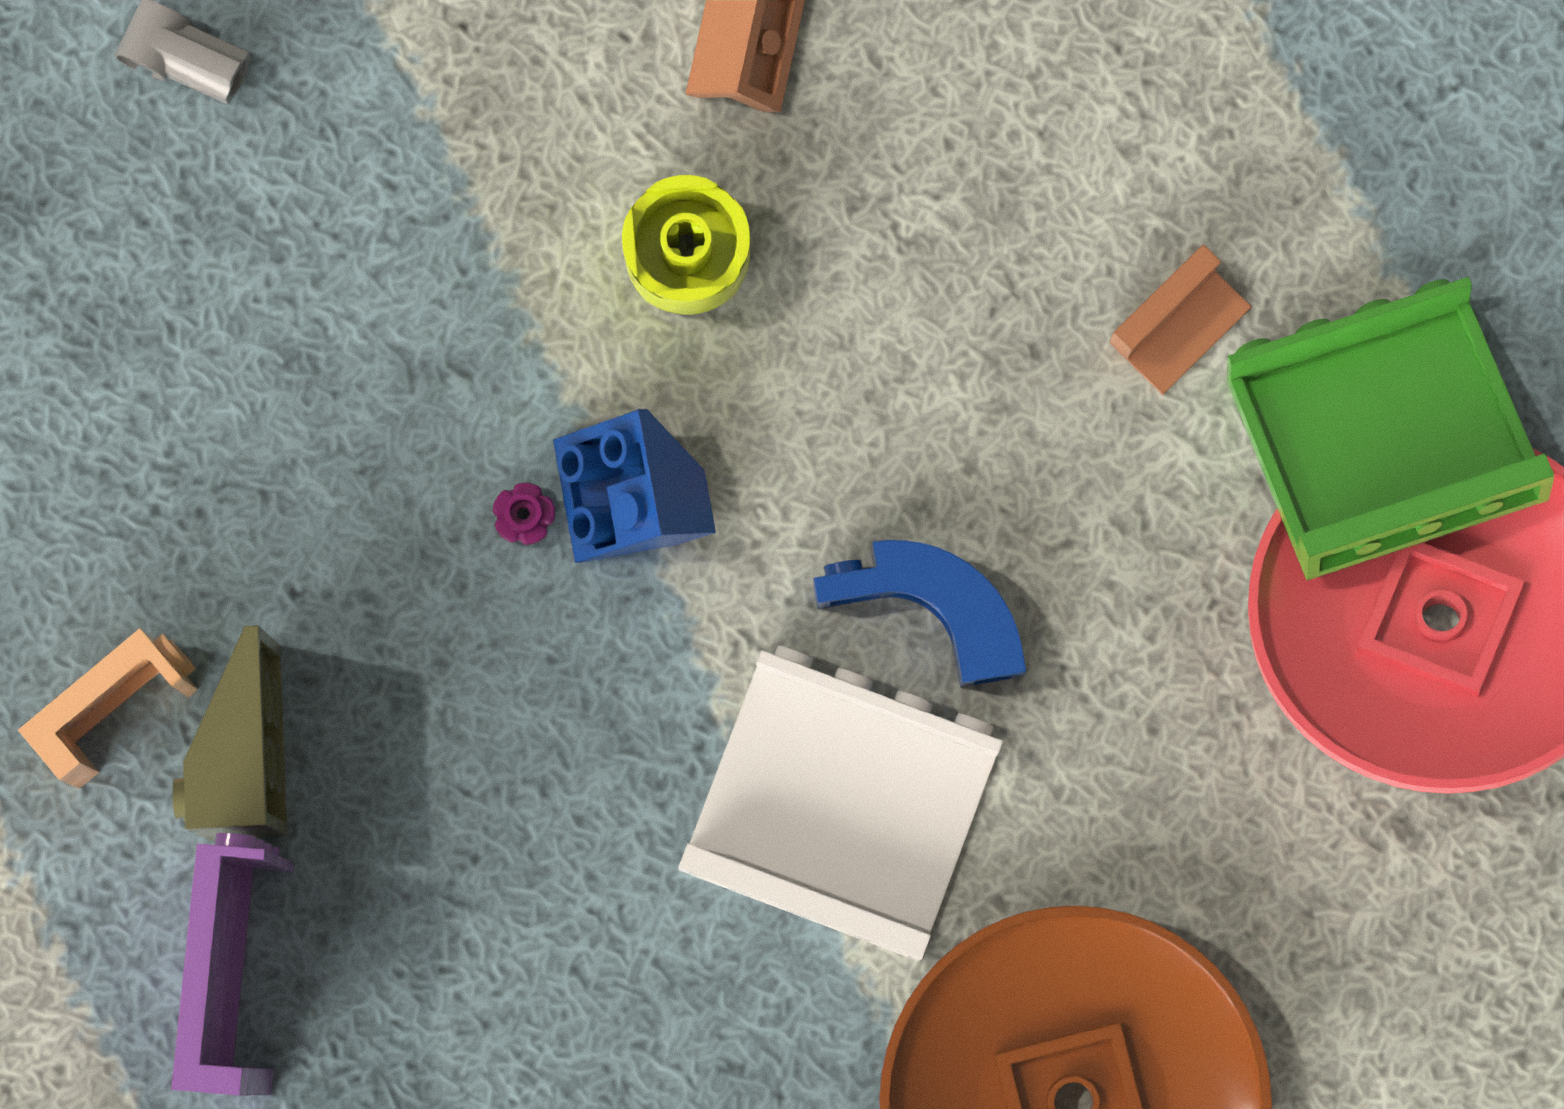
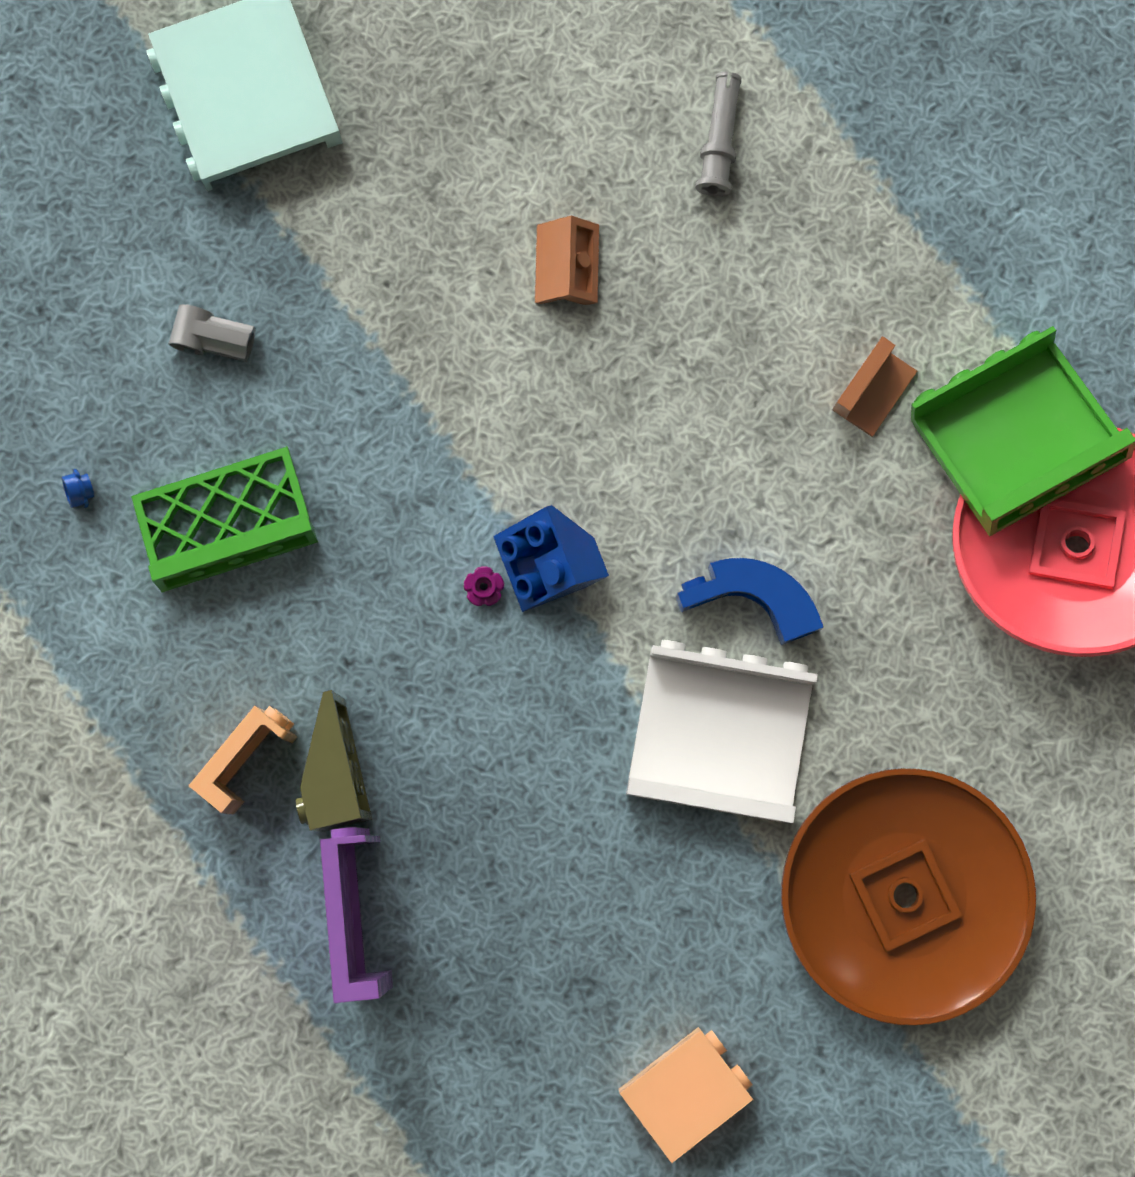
camera: 10 degrees left, 0 degrees up
neon yellow brick [622,175,750,315] -> none
none -> bright green fence [131,446,318,592]

